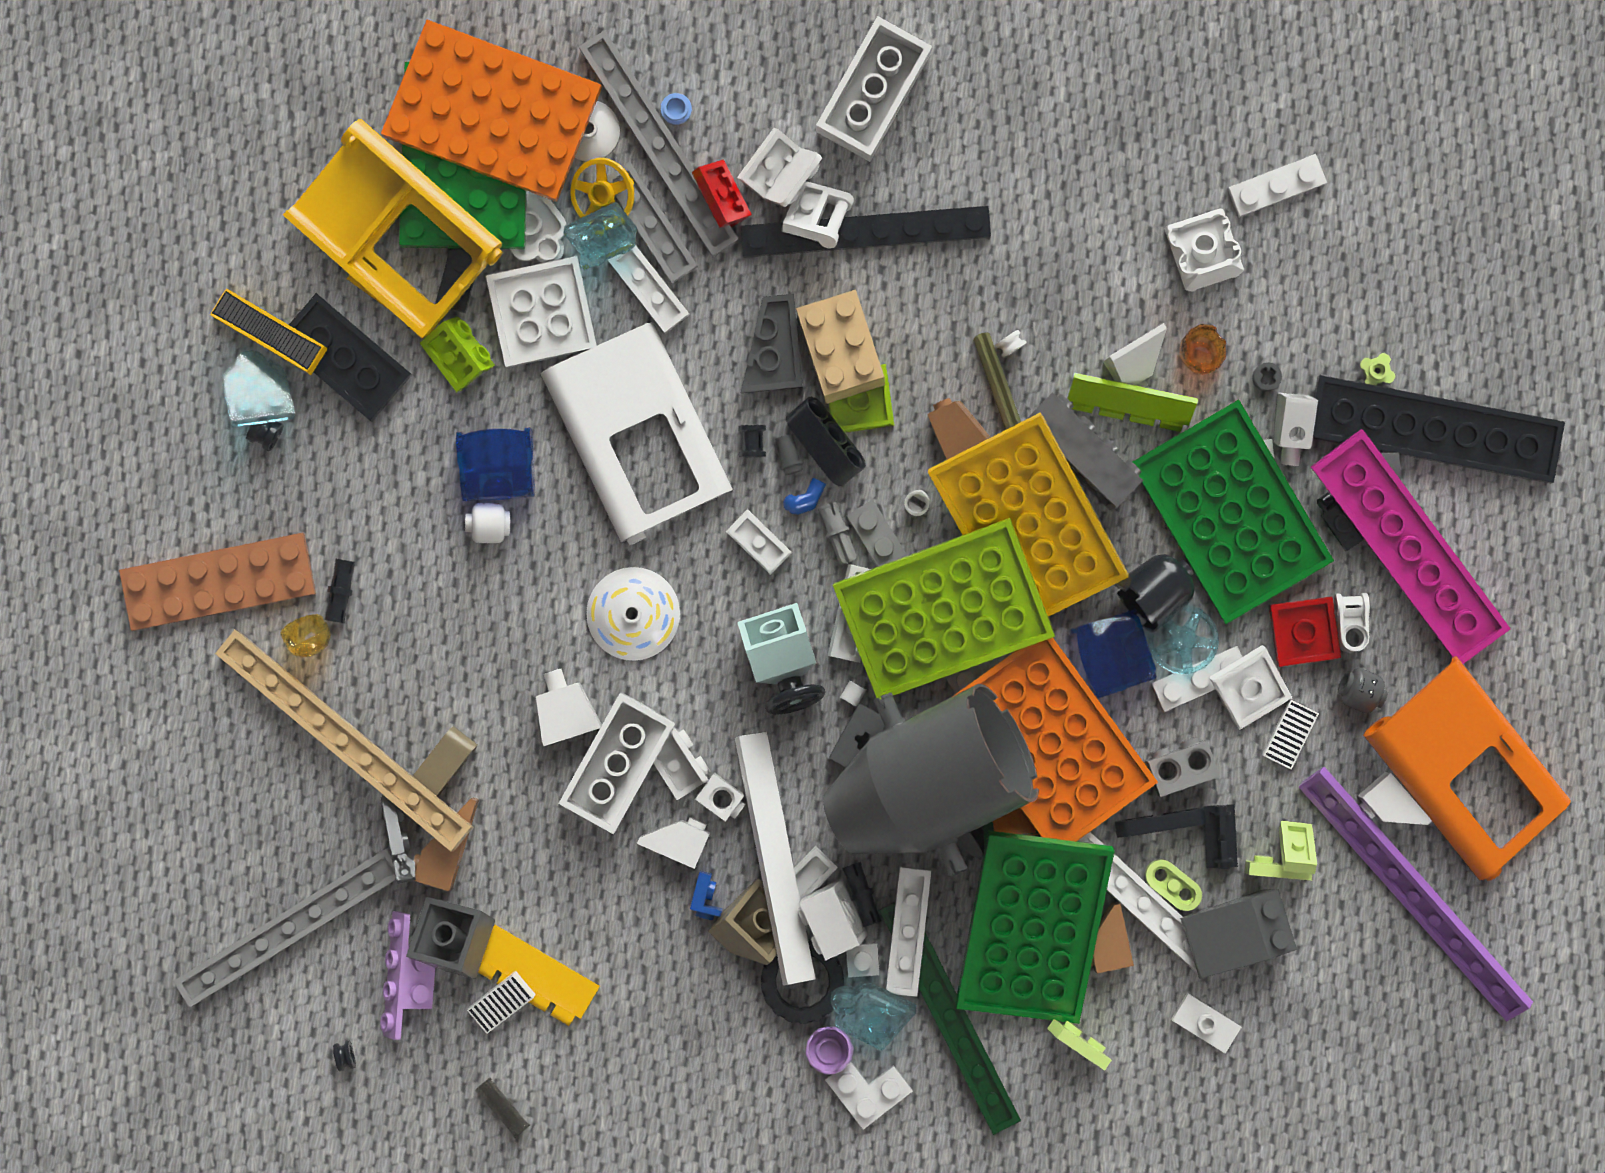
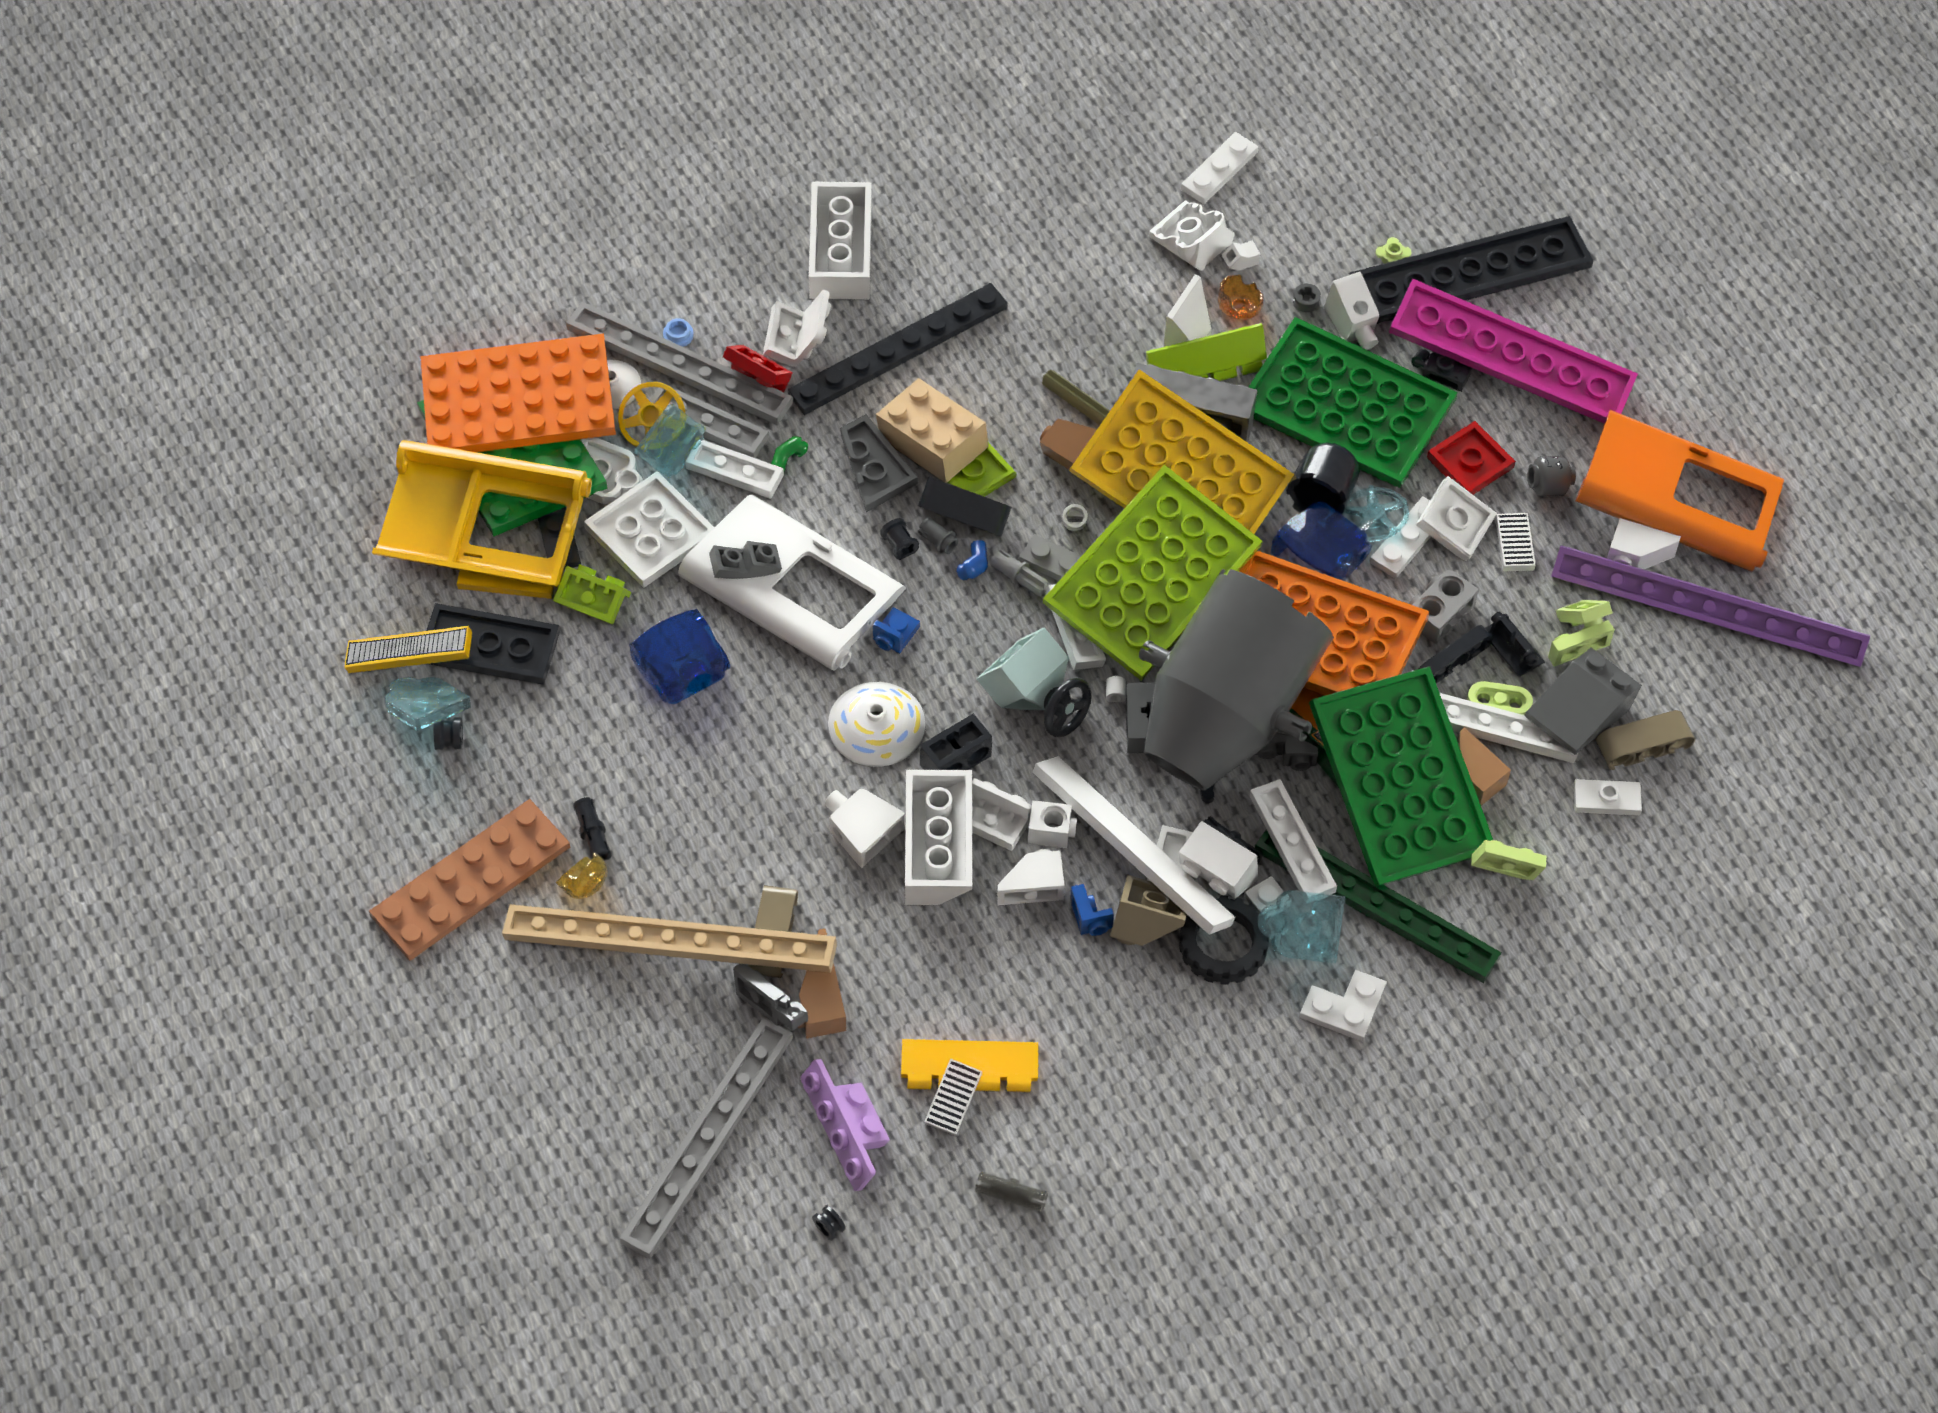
camera: 30 degrees left, 30 degrees down
dark grey slope [406,896,495,980] -> none
white head [465,503,510,543] -> none
white plate [726,509,792,575] -> none
white plate [782,181,854,248] -> none
lavender hair [805,1026,854,1074] -> none
white bush [995,330,1027,358] -> none
white piece [1333,593,1370,653] -> none
none -> dark grey slope [709,541,782,579]
none -> green arm [771,436,808,472]
none -> blue bracket [873,607,920,654]
none -> black brick [920,713,992,770]
none -> white piece [1222,240,1260,271]
none -> dark tan beam [1596,710,1695,770]

